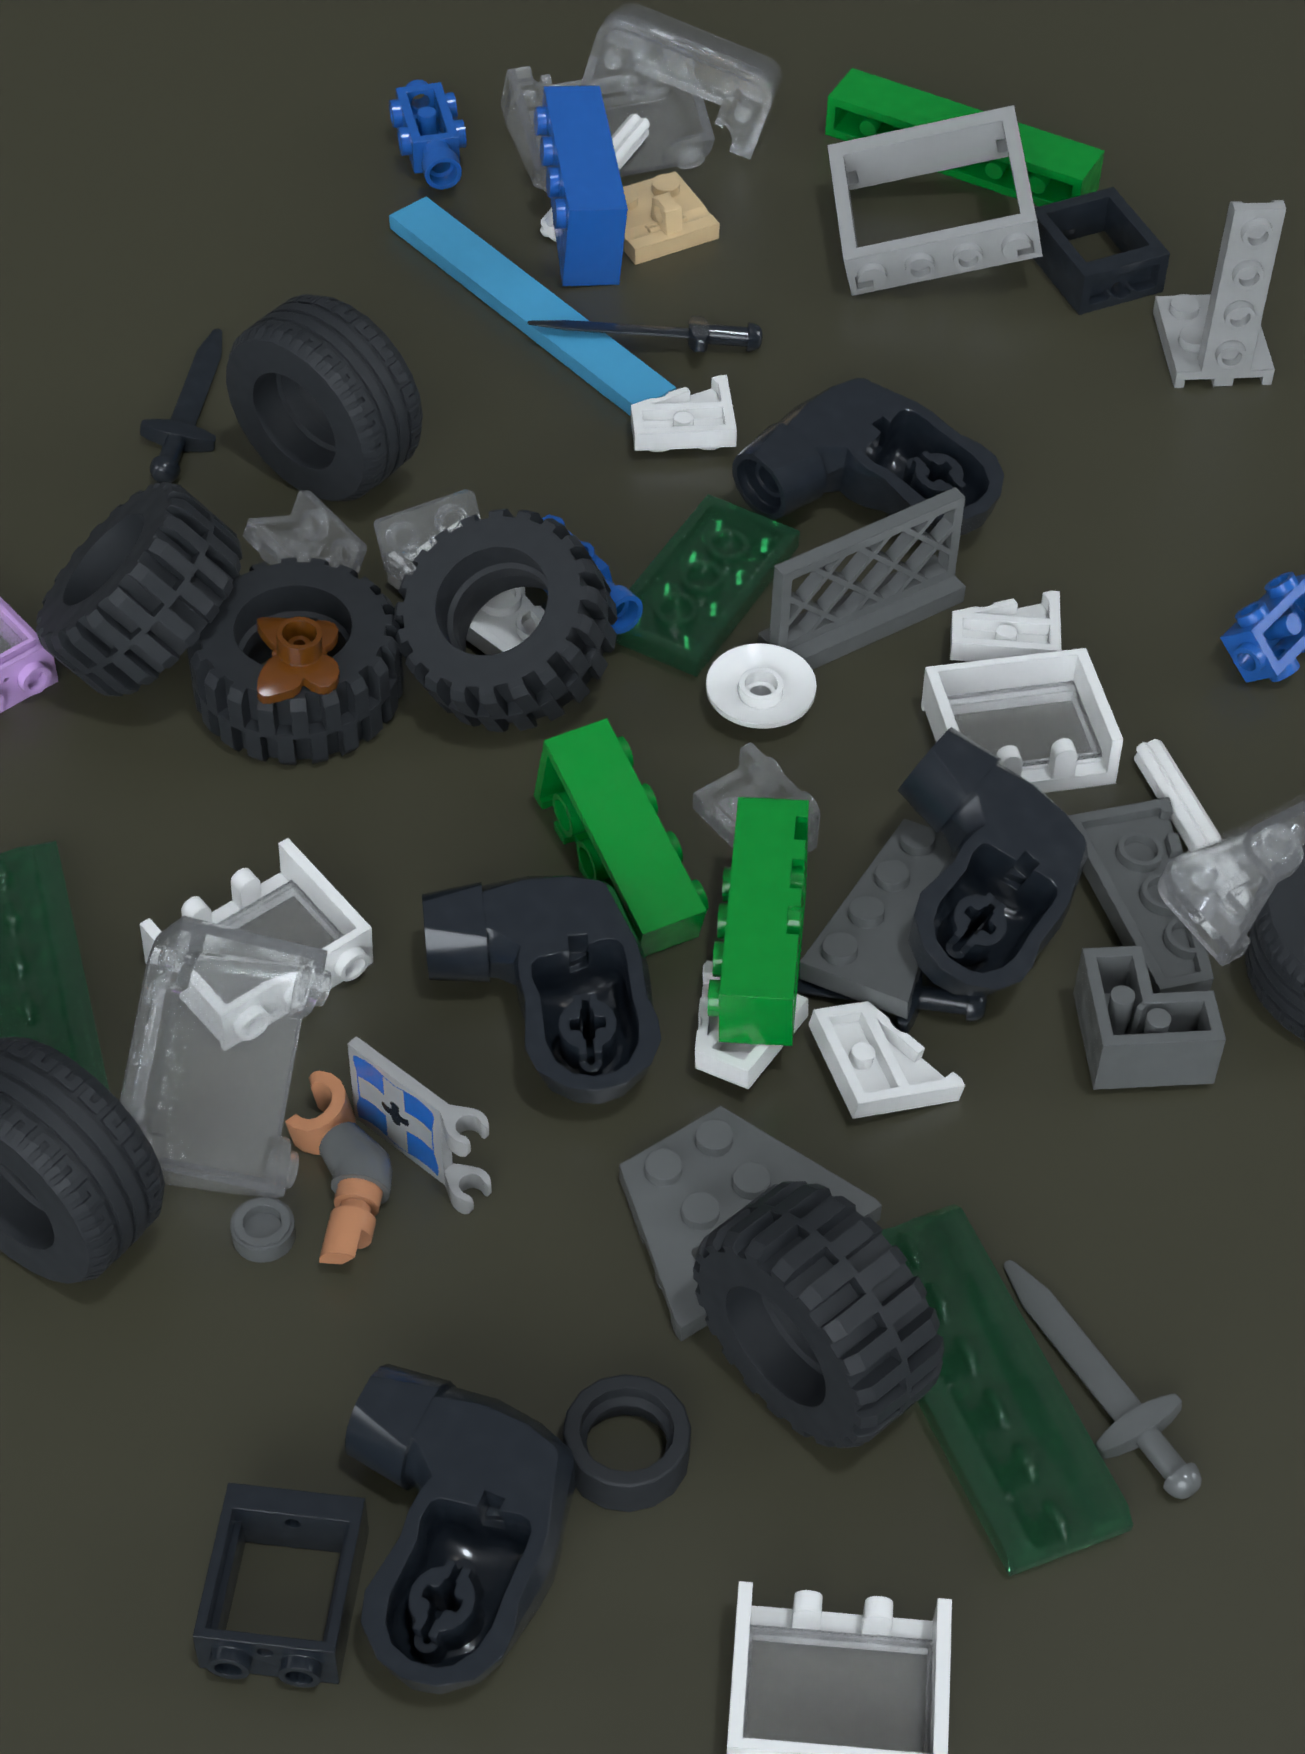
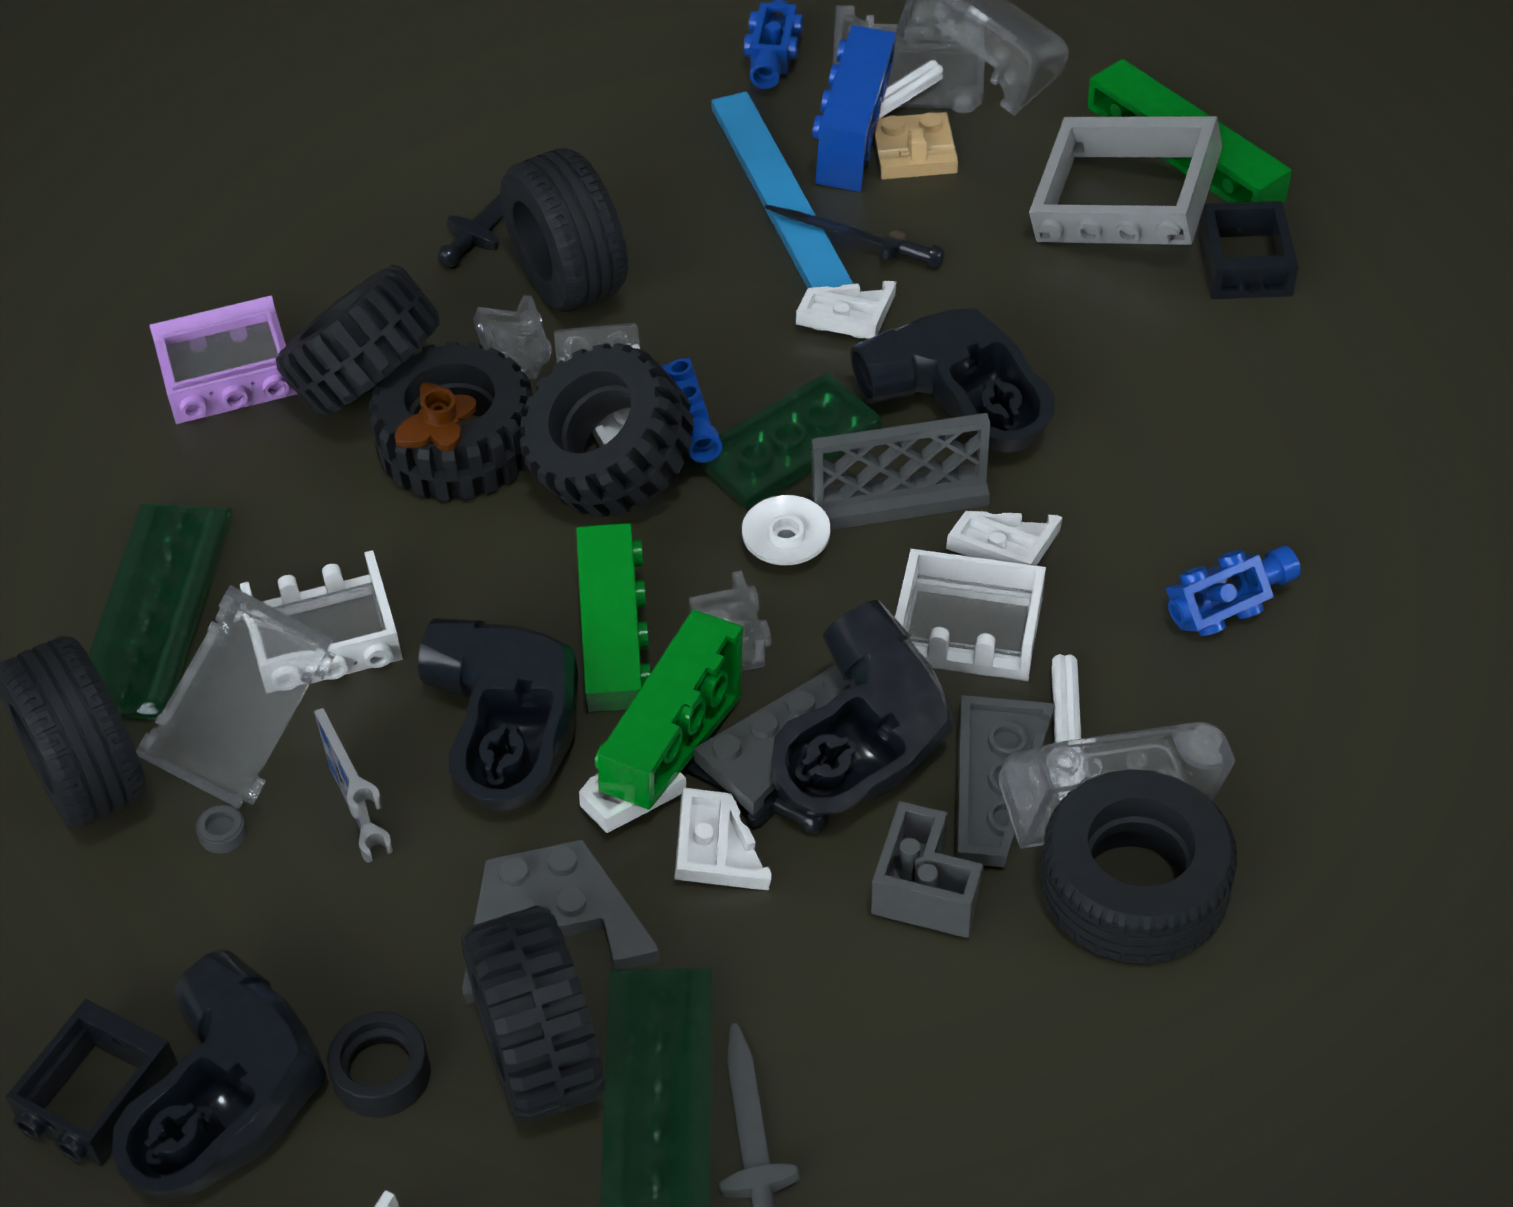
camera: 25 degrees right, 0 degrees up
nougat piece [285,1070,393,1265] -> none
light grey bracket [1153,200,1286,388] -> none

